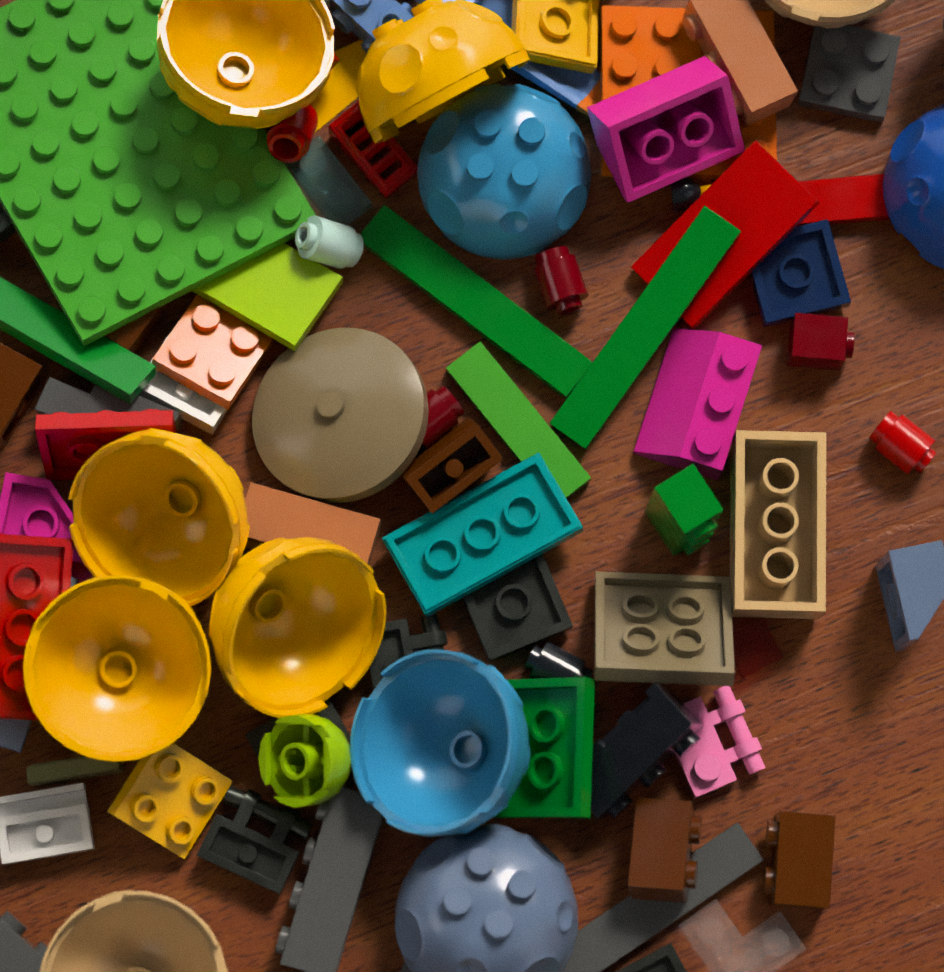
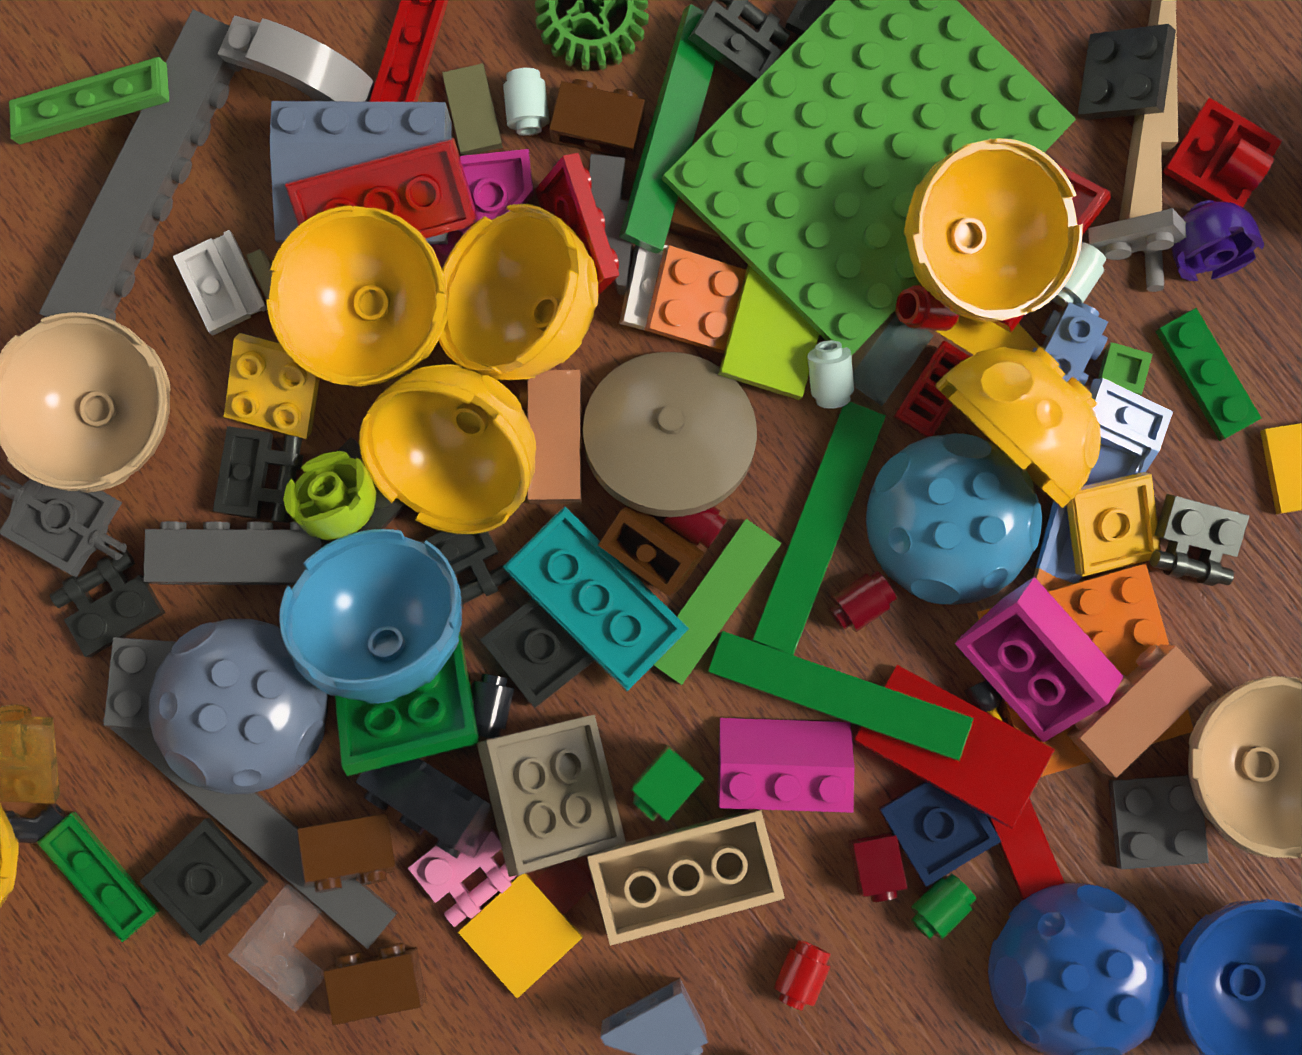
camera: 75 degrees right, 5 degrees up
none -> yellow tile [458,873,583,999]
none -> green brick [911,873,977,940]

